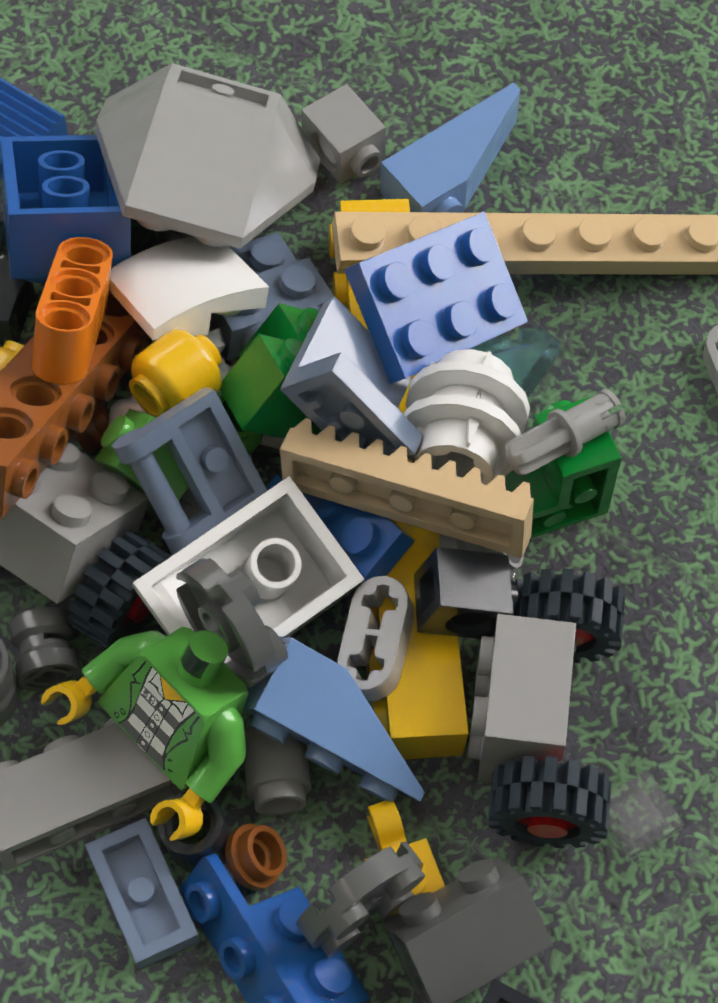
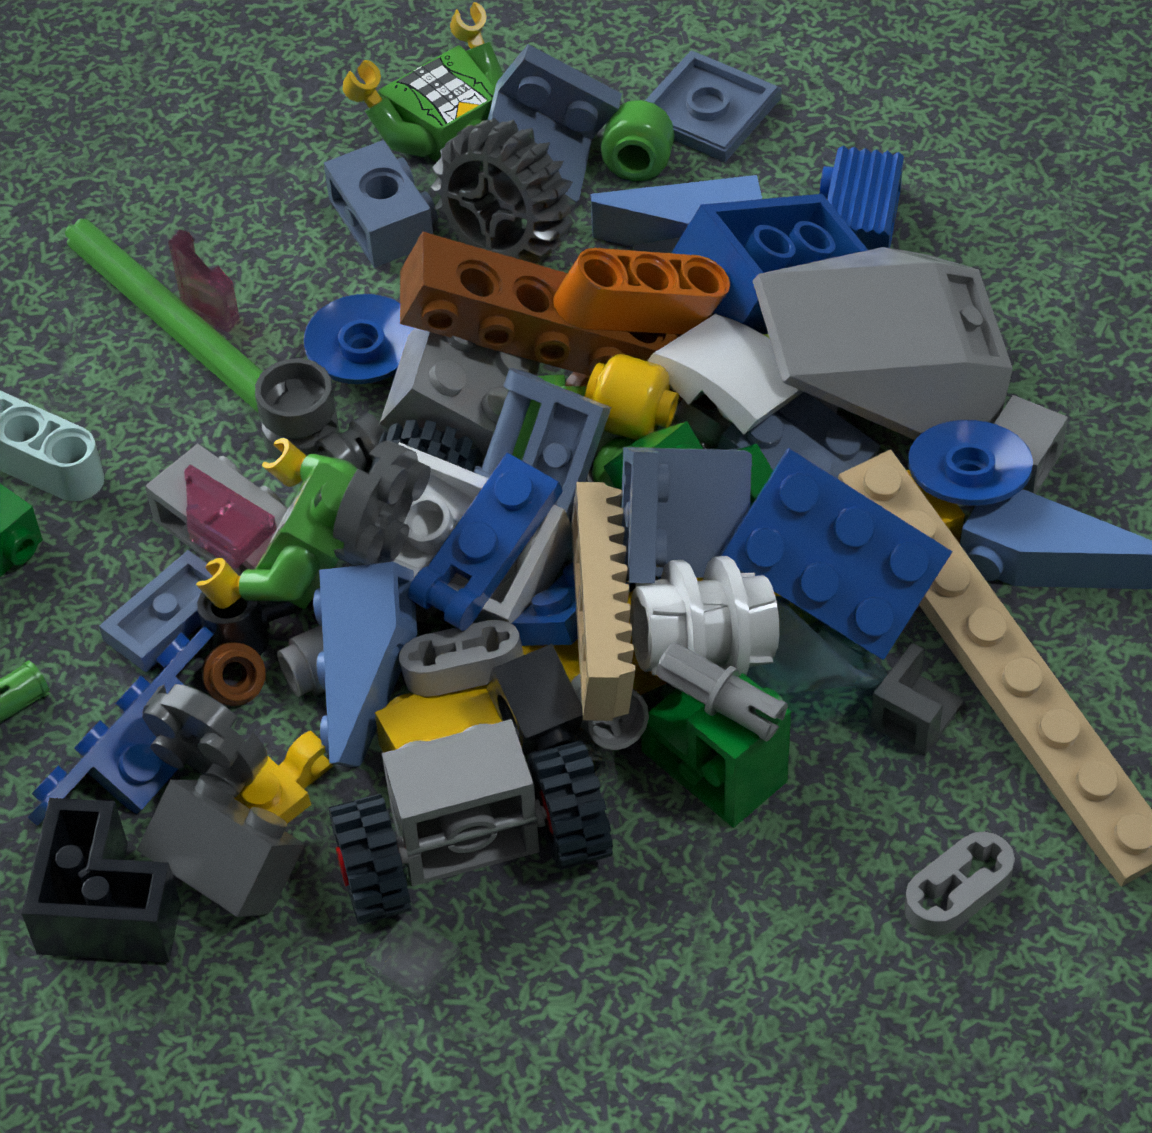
camera: 70 degrees right, 10 degrees down
none -> clear pink tile [184,464,277,569]
none -> blue plate [408,452,563,631]
none -> dark grey panel [870,643,963,756]
none -> blue dish [908,420,1033,505]

